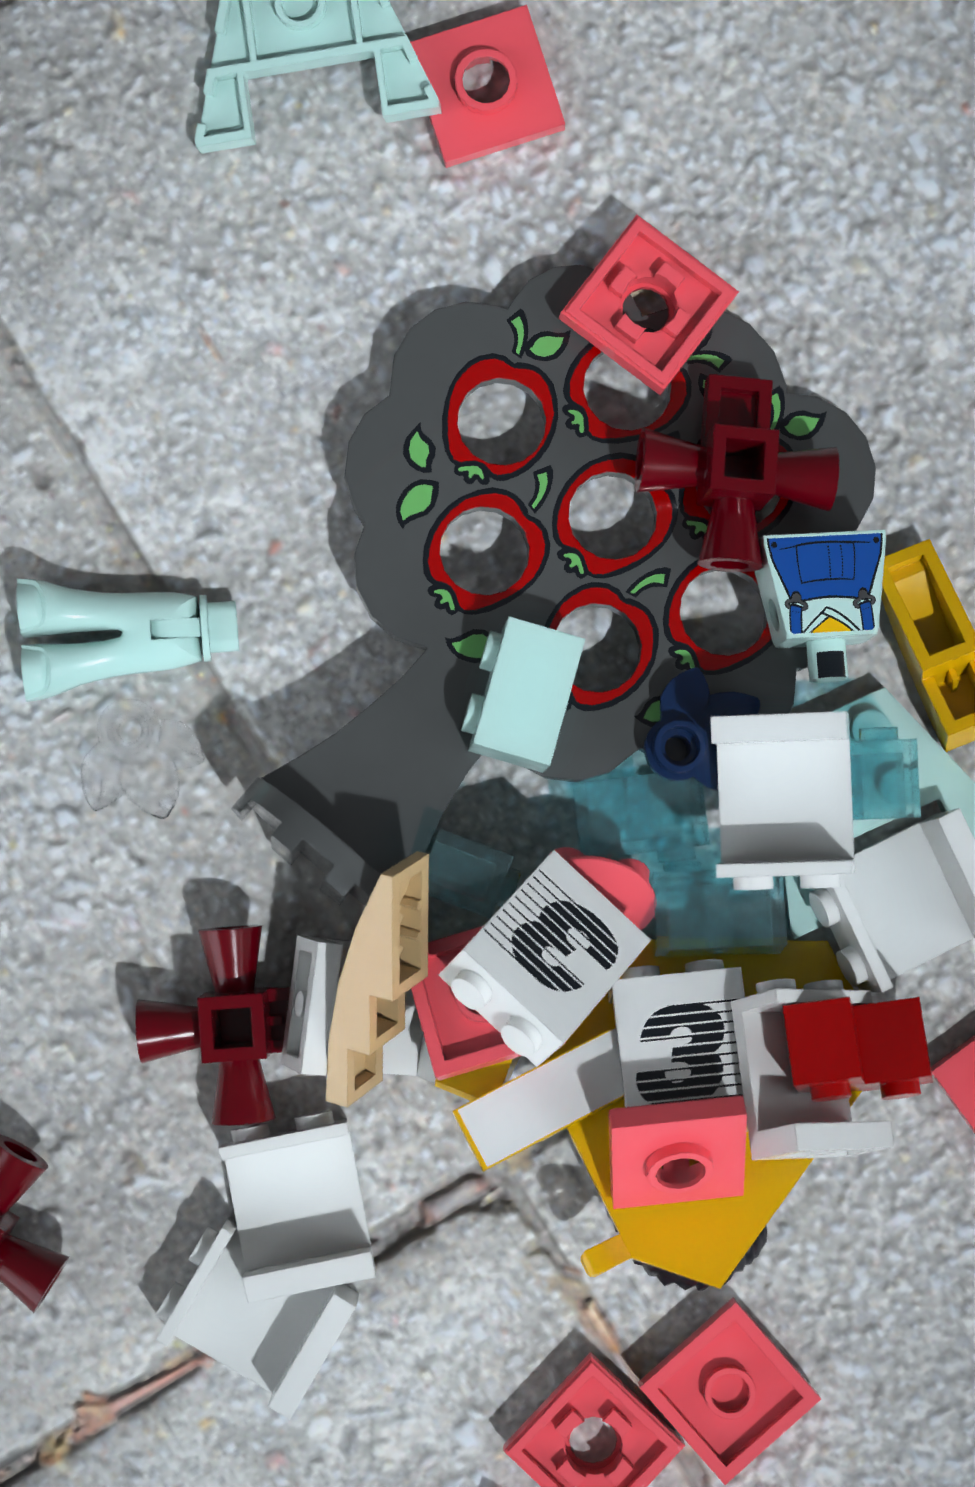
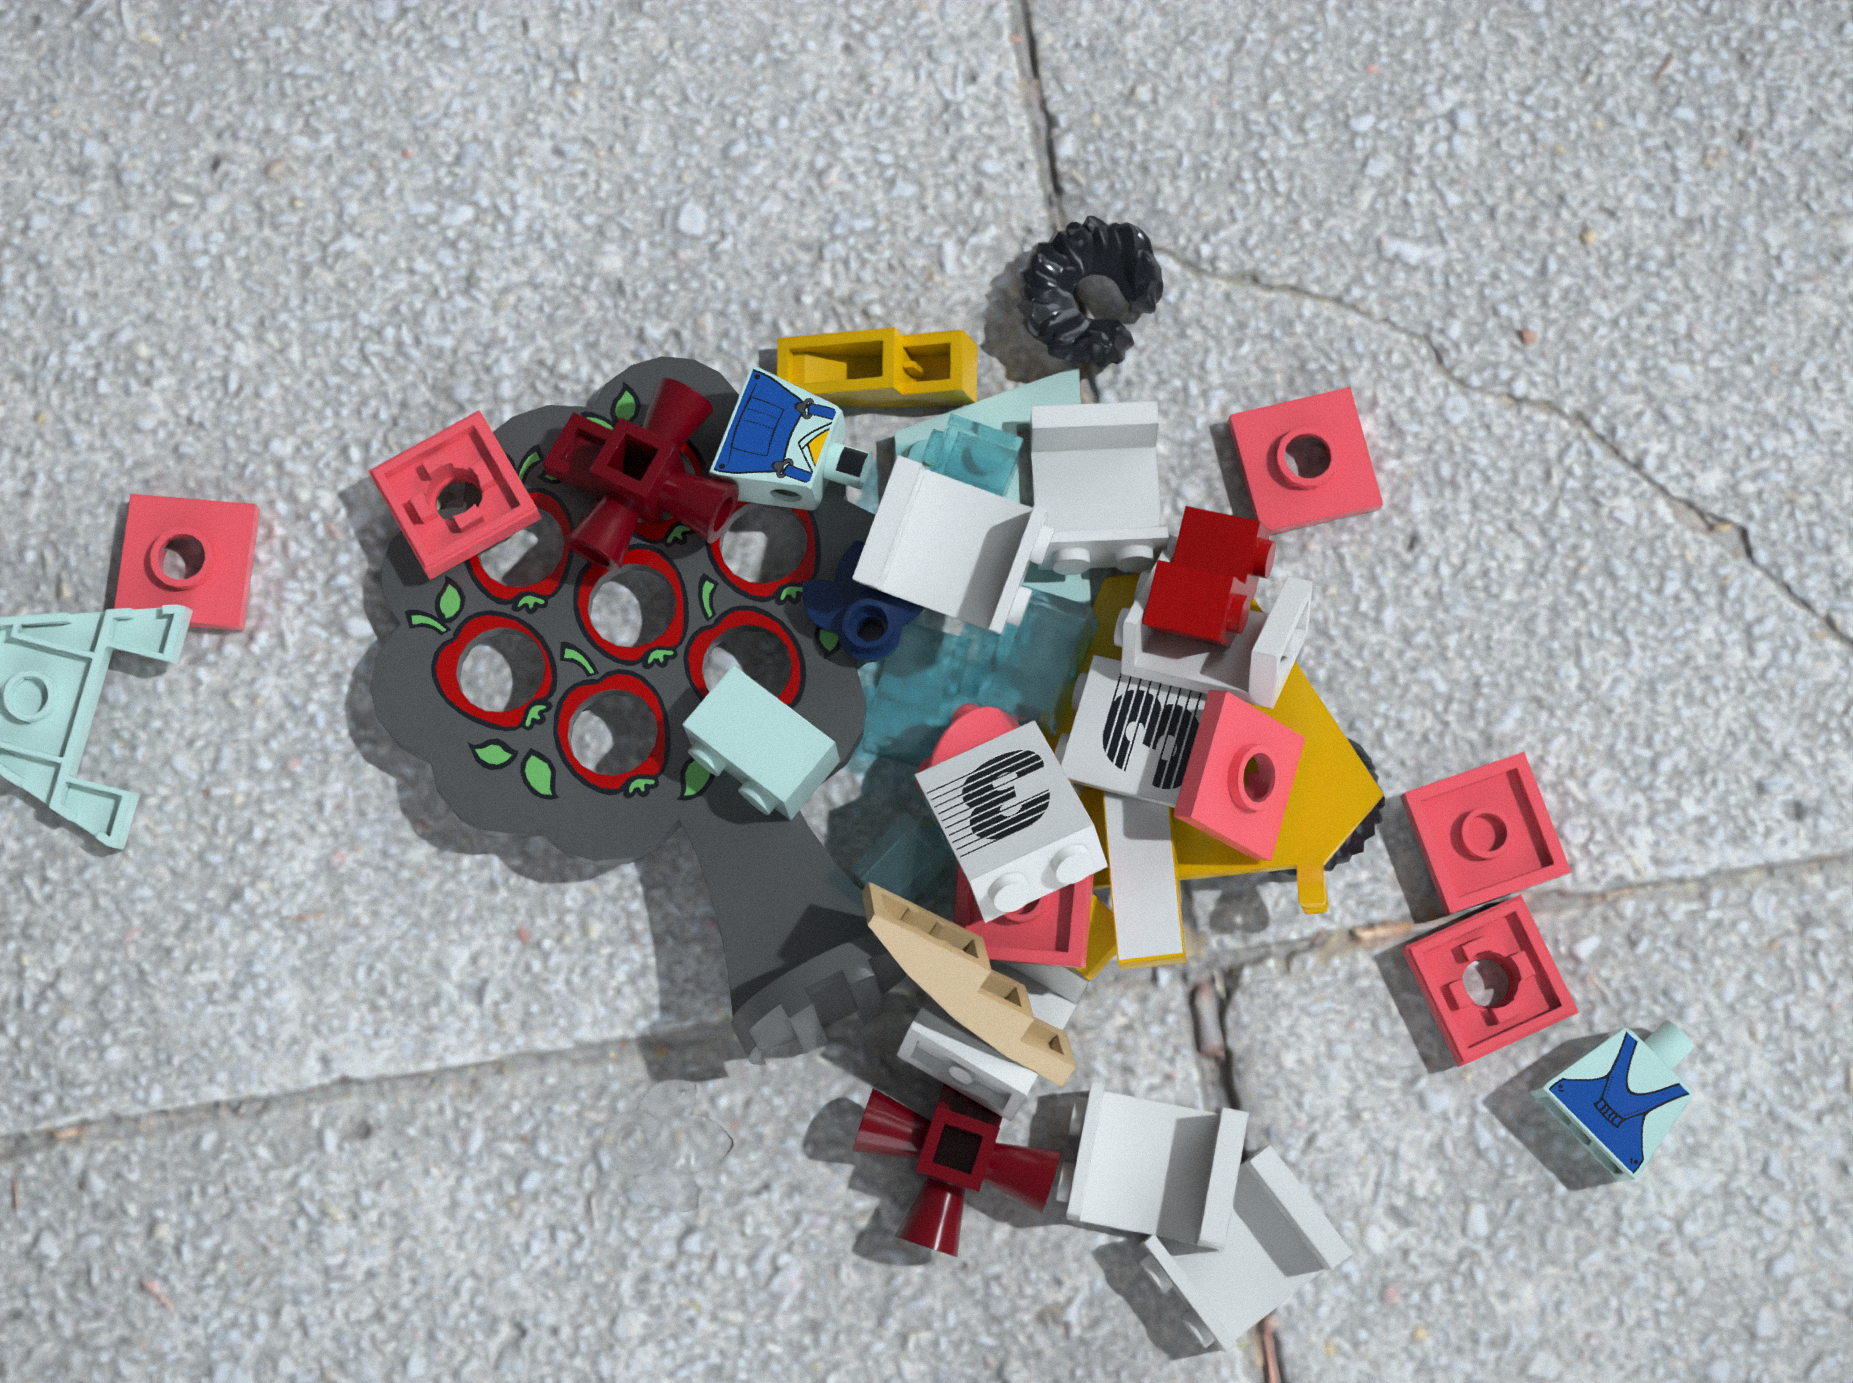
camera: 70 degrees left, 10 degrees down
light aqua piece [16,579,239,702] -> none

